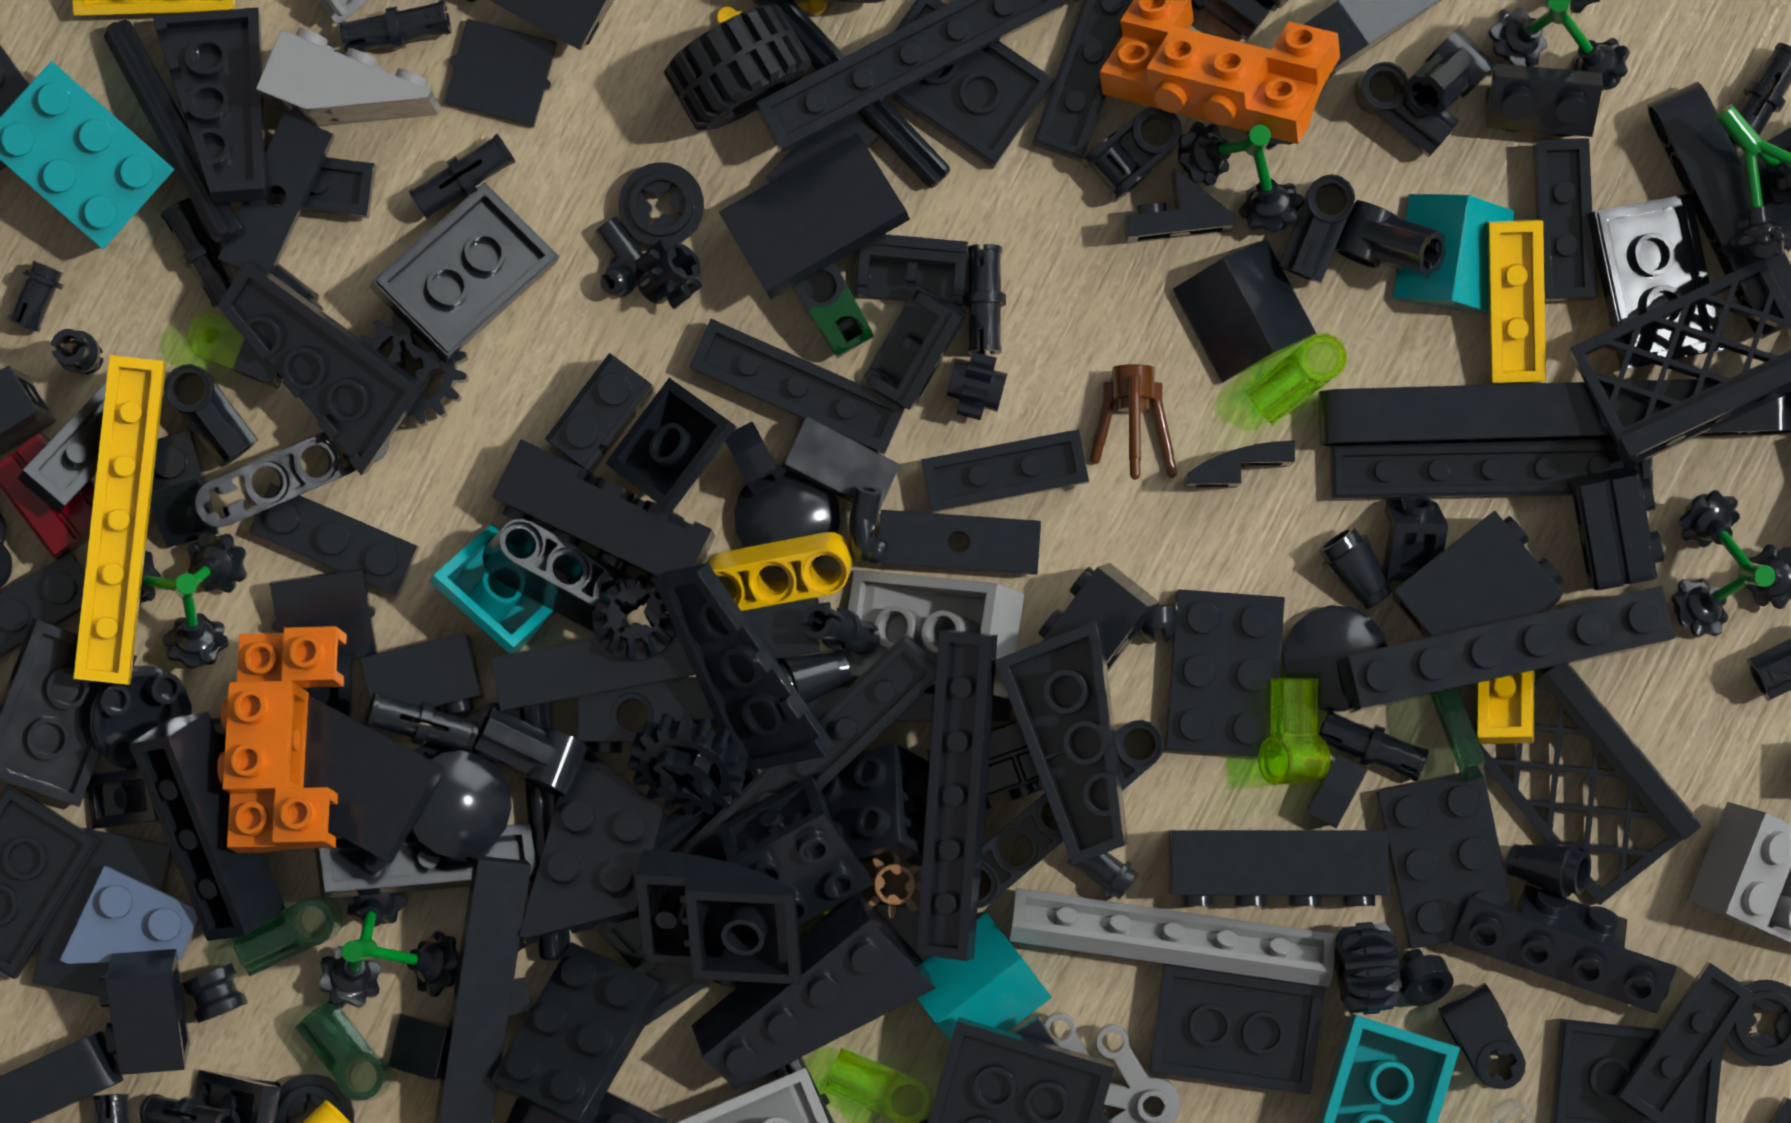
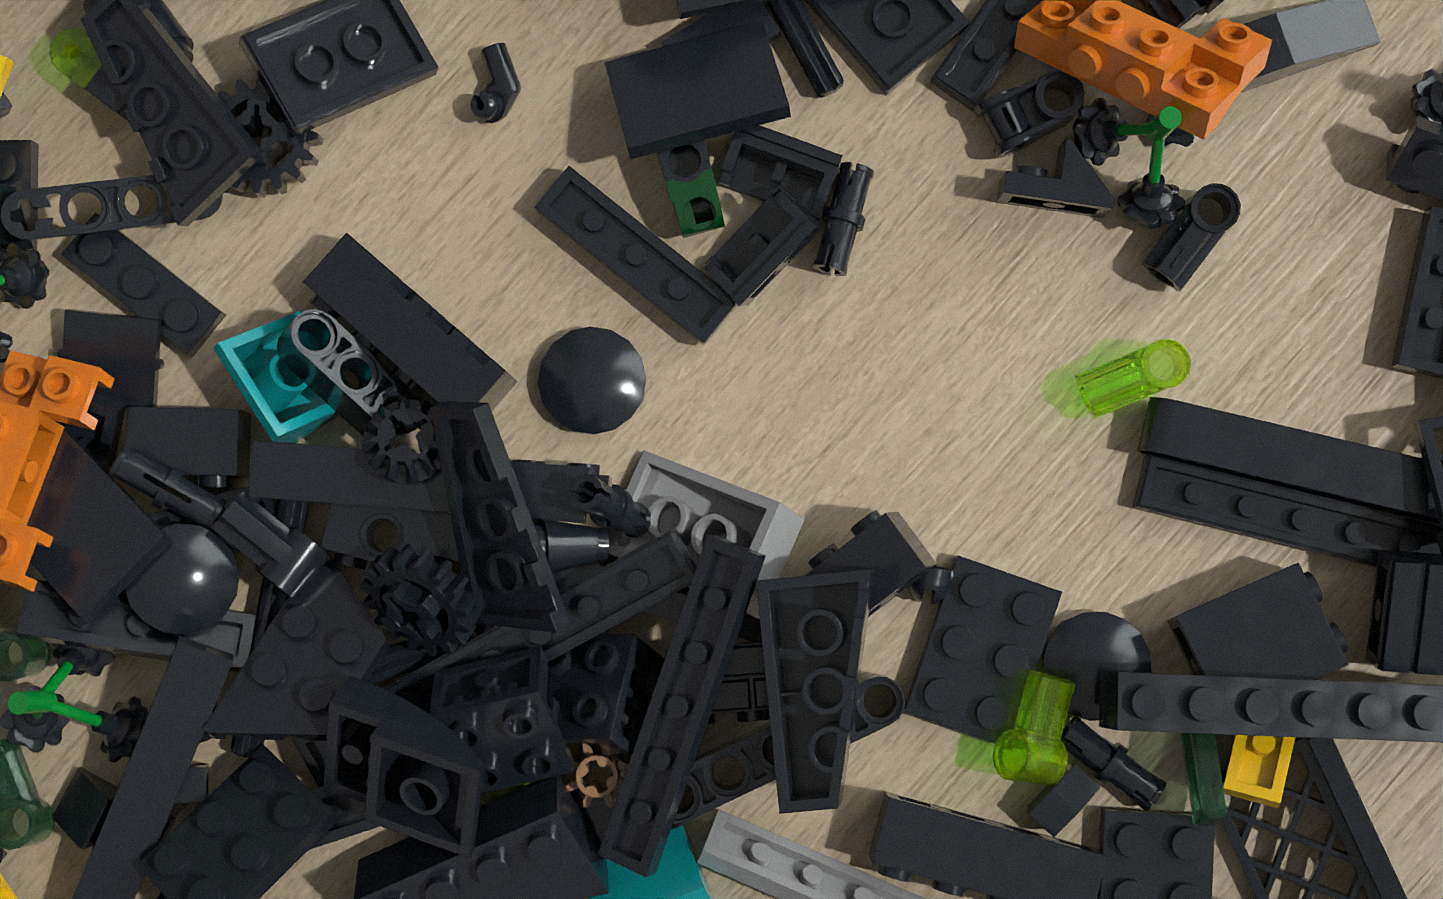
camera: 20 degrees right, 0 degrees up
black piece [164,364,259,468] -> none
black brick [545,353,655,475] -> none
black slope [605,377,736,513] -> none
black gear [619,162,705,246] -> none
black gear [635,239,702,309] -> none
yellow beam [706,532,854,611] -> none
black piece [726,421,784,496] -> none
black tile [780,416,900,512] -> none
black arm [849,485,888,566] -> none
black tile [879,509,1041,575] -> none
black plate [921,429,1089,513] -> none
black gear [946,351,1007,420] -> none
black pin [1067,852,1138,900] -> none
reddish brown plant [1090,364,1177,480] -> none
black slope [1172,240,1316,383] -> none
black slope [1184,440,1295,488] -> none
black cone [1319,527,1392,609] -> none
black piece [1335,200,1446,278] -> none
black piece [1354,62,1459,157] -> none
black bracket [1382,496,1448,581] -> none
teal slope [1392,194,1514,315] -> none
black piece [1403,27,1495,117] -> none
yellow plate [1487,220,1546,383] -> none

